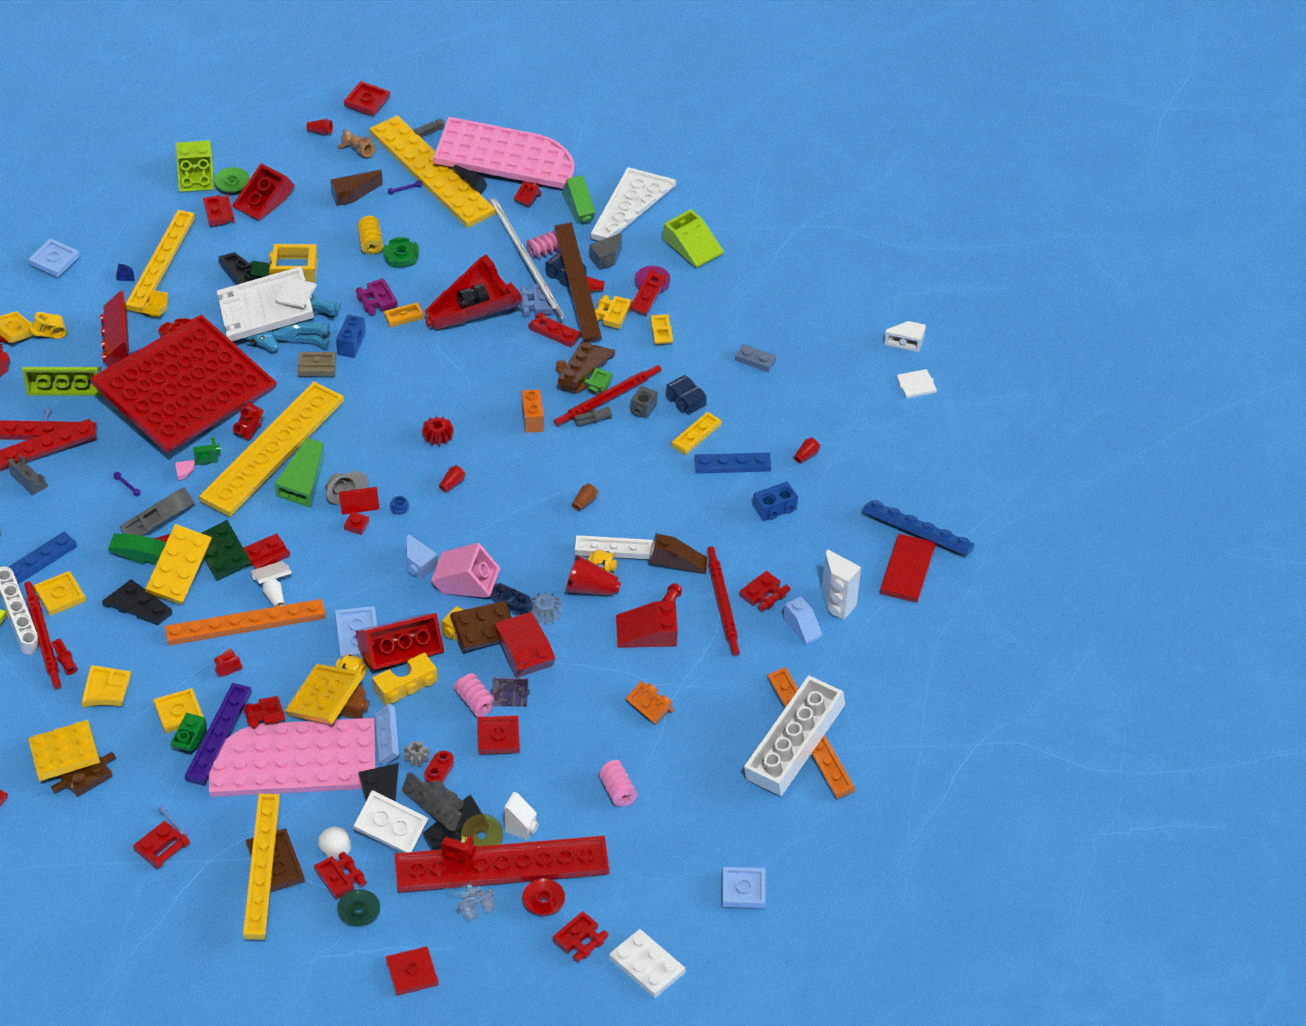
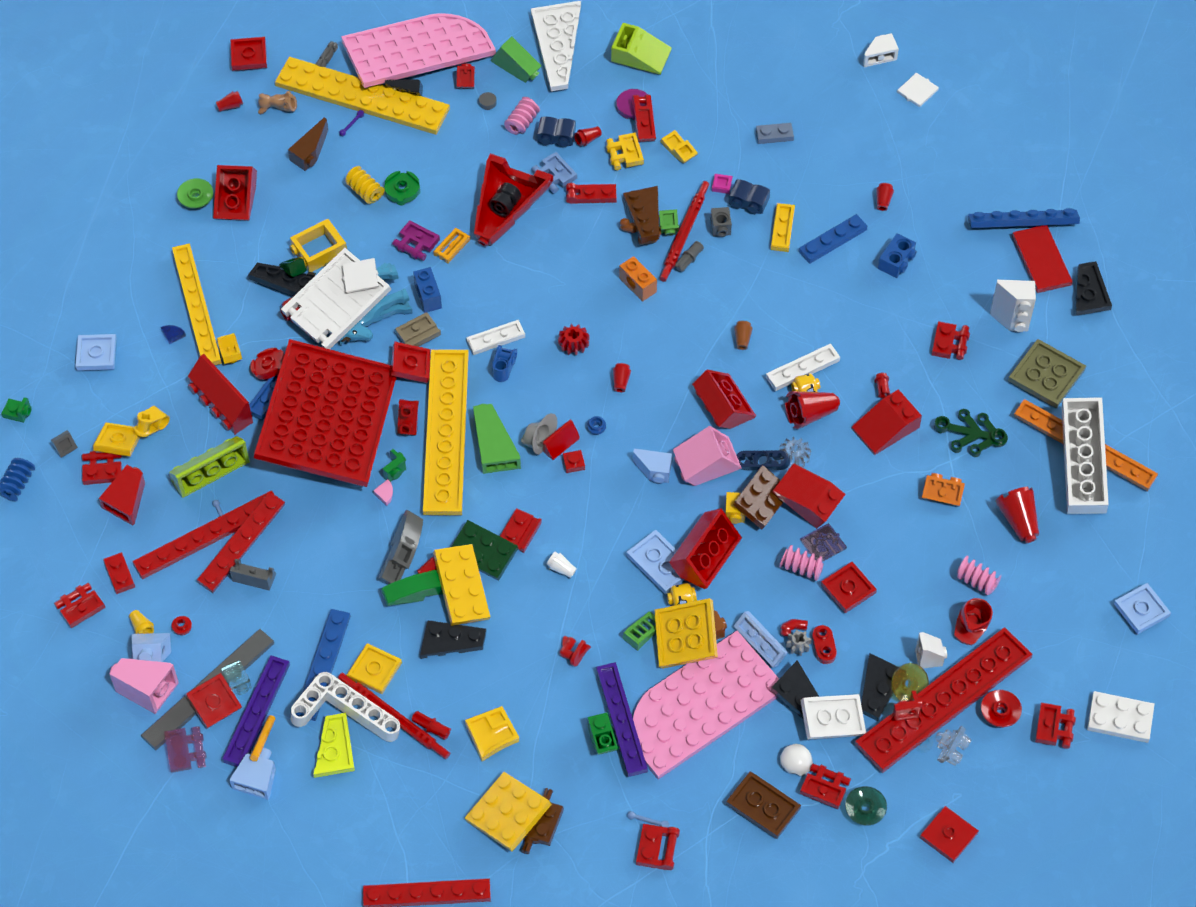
camera: 30 degrees left, 10 degrees up
dark purple hinge [113,472,141,496] -> none
yellow tile [153,688,203,734] -> none
orange plate [165,599,326,646] -> none
lime slope [176,140,214,192] -> none
red plate [203,194,235,226] -> none
yellow plate [243,794,280,940] -> none
red plate [244,696,285,727] -> none
white piece [250,561,291,584] -> none
yellow arch [372,653,438,706] -> none
dark grey bracket [402,773,464,831] -> none
white piece [489,197,564,319] -> none
reddish brown tile [554,222,602,342] -> none
dark grey slope [589,233,622,270] -> none
reddish brown slope [649,533,707,574] -> none
red axle [707,546,740,656] -> none
light blue slope [784,596,823,645] -> none
none -> red plate [391,342,431,383]
none -> white tile [466,320,525,355]
none -> dark grey tile [479,92,497,110]
none -> blue piece [492,345,517,382]
none -> bright green slope [623,611,656,651]
none -> red slope [692,369,756,429]
none -> dark pink tile [712,174,733,194]
none -> red arm [780,619,808,636]
none -> dark green plant [934,409,1008,457]
none -> red helmet [954,598,993,645]
none -> red cone [995,487,1039,543]
none -> olive plate [1008,339,1086,408]
none -> black wing [1075,261,1112,316]

